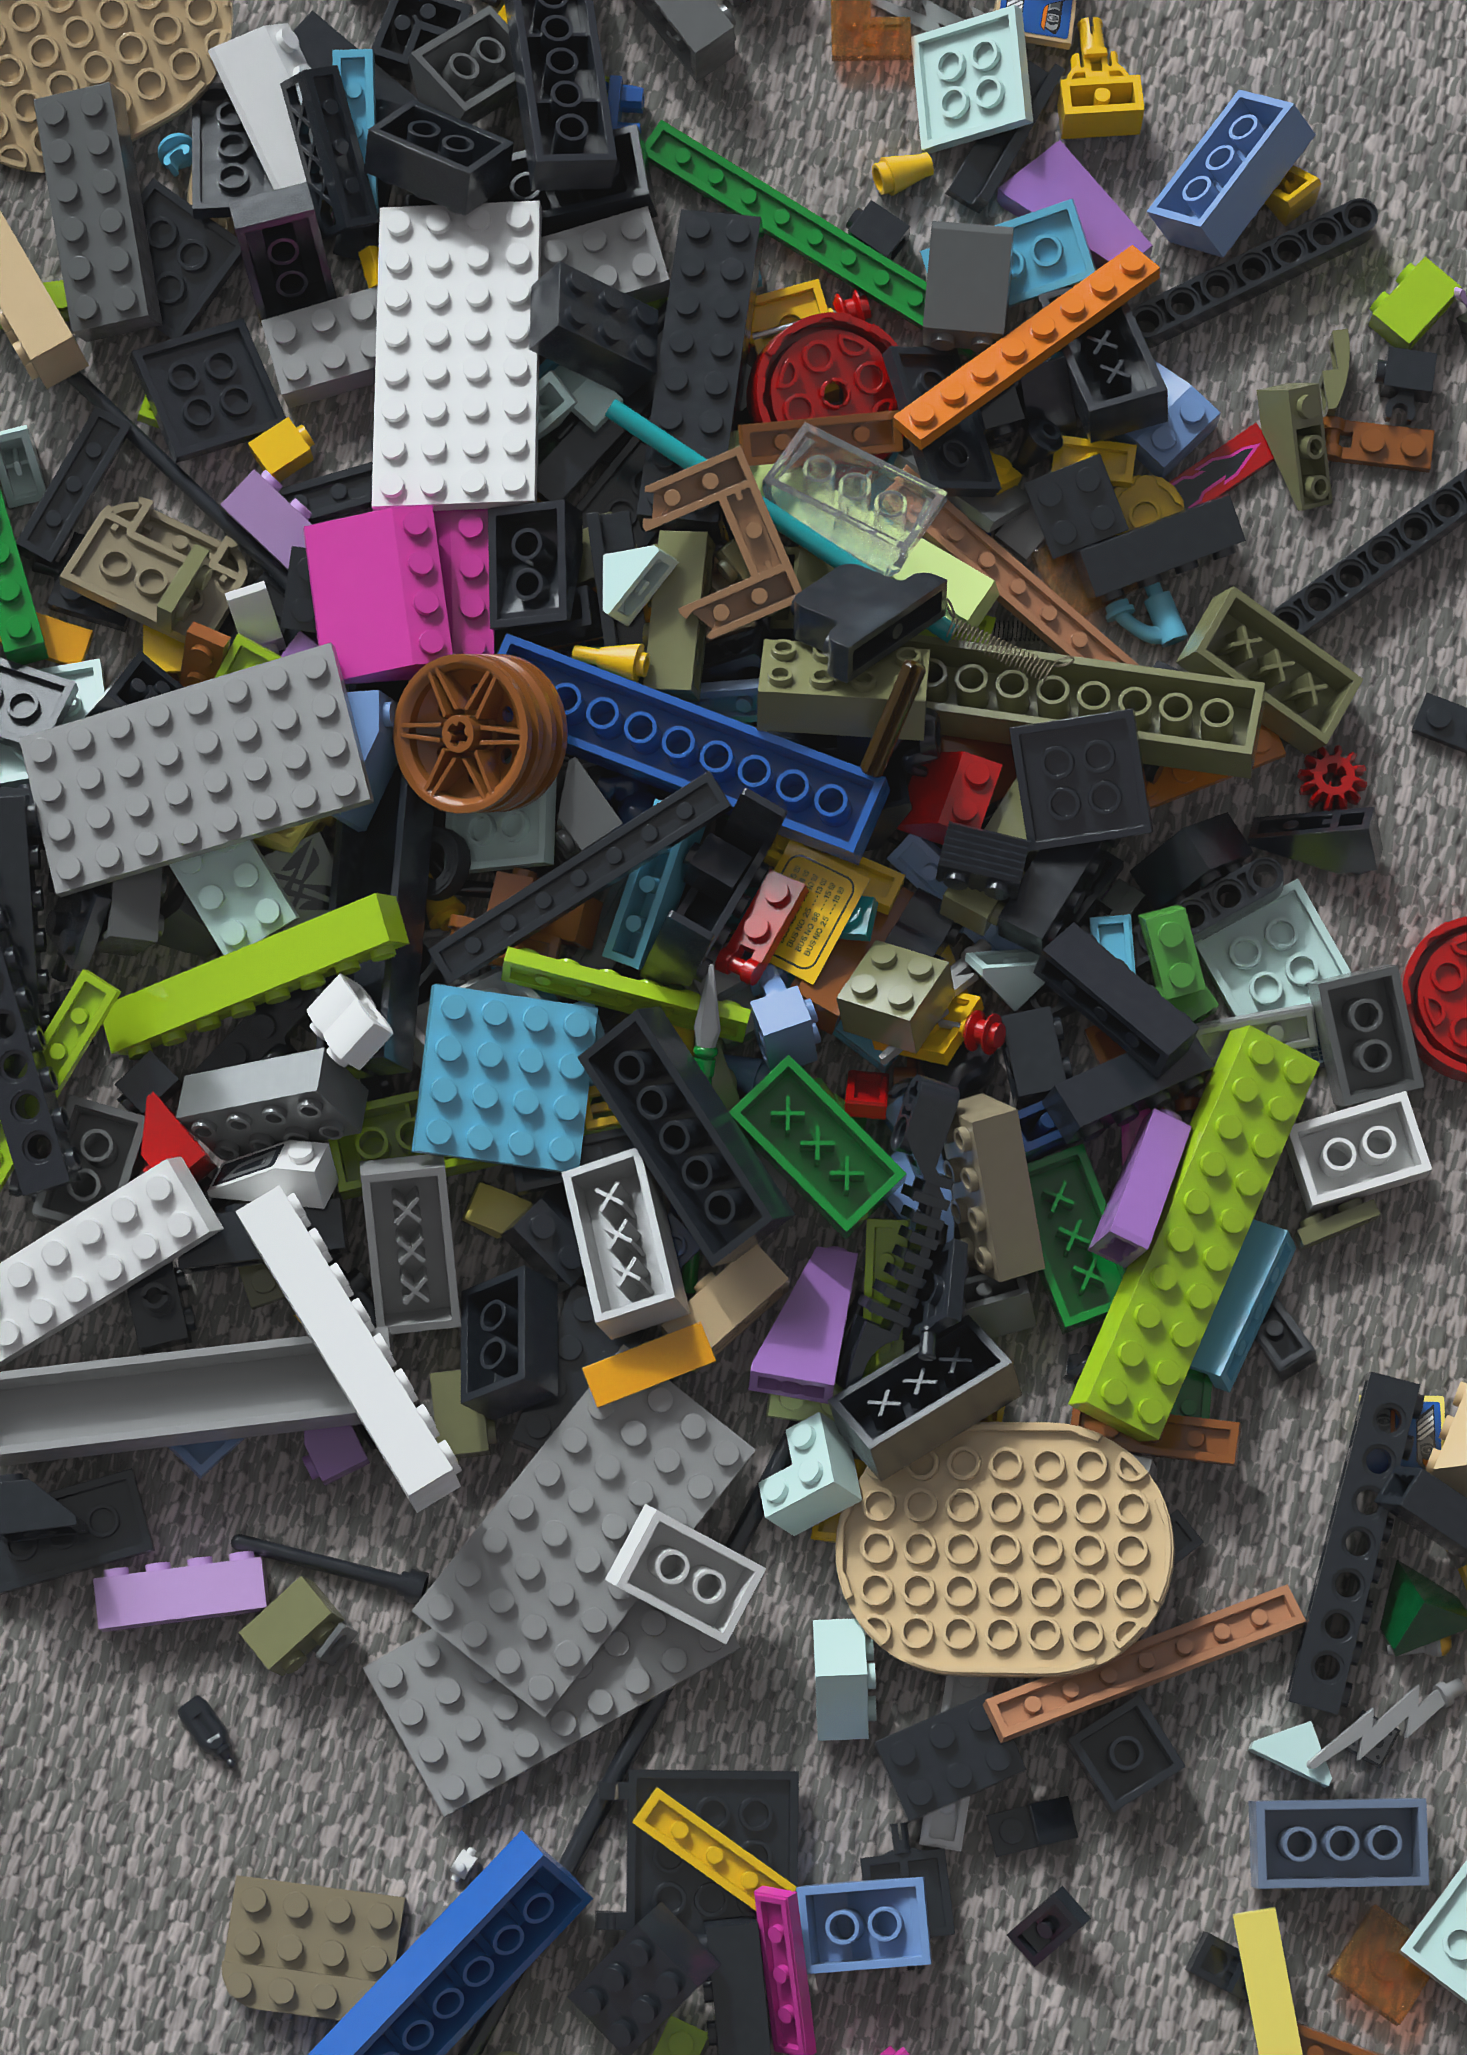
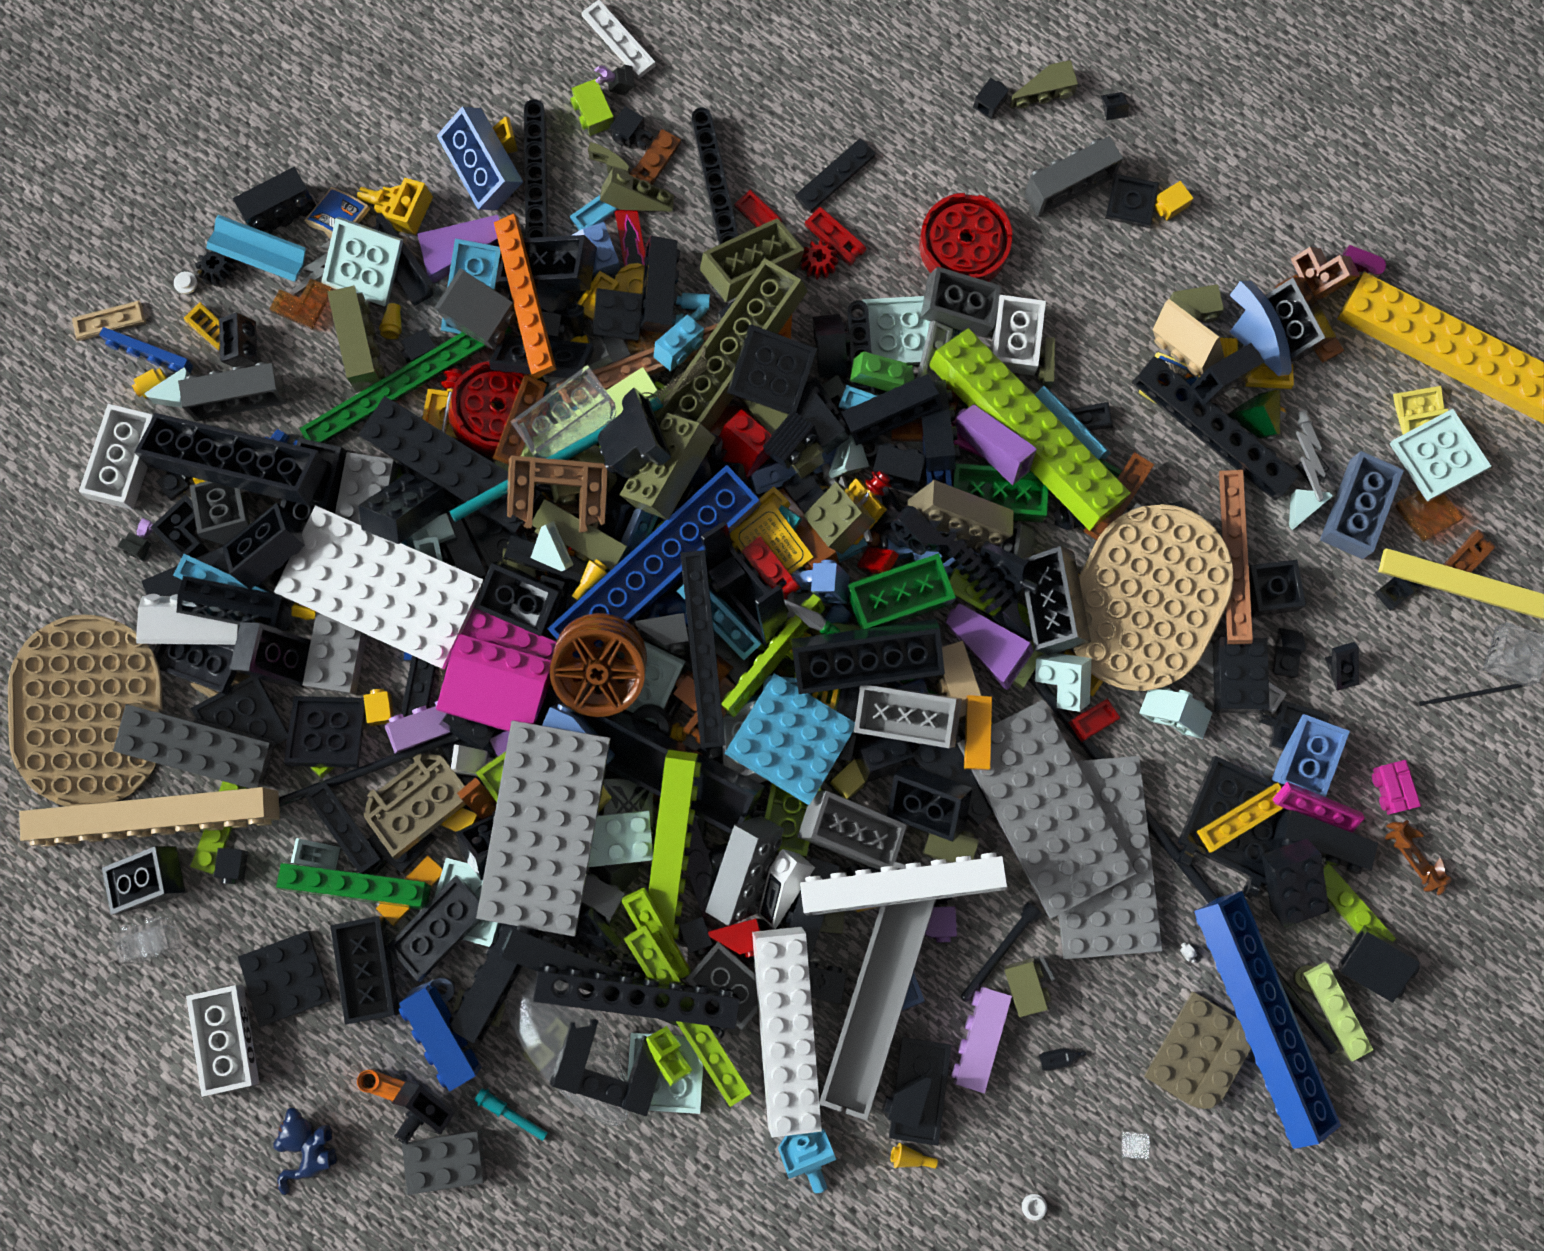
camera: 70 degrees left, 0 degrees up
medium azure plate [157,133,192,177] -> none
olive plate [157,544,213,633] -> none
white brick [307,973,393,1070] -> none
white brick [605,1504,766,1644] -> none
dark brown axle [861,659,926,778] -> none
black slope [1248,807,1383,875] -> none
none -> olive brick [327,285,385,393]
none -> medium azure tile [570,195,620,231]
none -> lime plate [622,887,691,979]
none -> medium azure brick [654,315,704,372]
none -> red tile [734,190,782,228]
none -> red plate [805,207,866,266]
none -> clear smoke tile [989,841,1031,895]
none -> red tile [1068,698,1120,742]
none -> clear slope [1121,1131,1150,1160]

